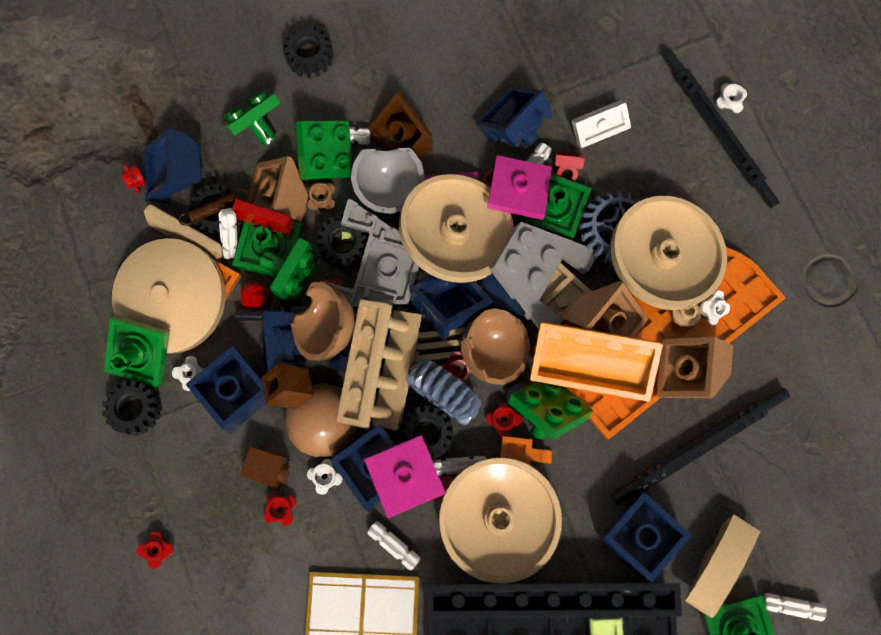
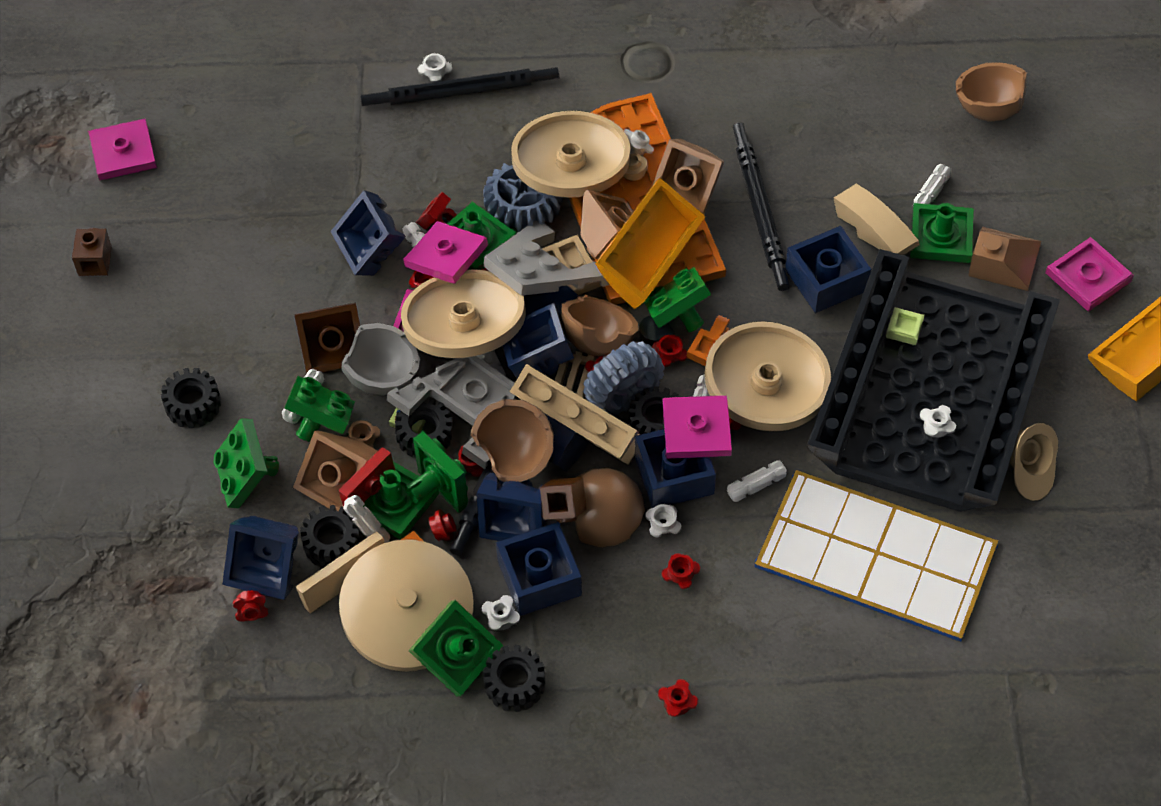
camera: 70 degrees left, 20 degrees down
reddish brown piece [179,189,249,226] -> none
reddish brown brick [240,446,291,488] -> none
white plate [571,100,631,148] -> none

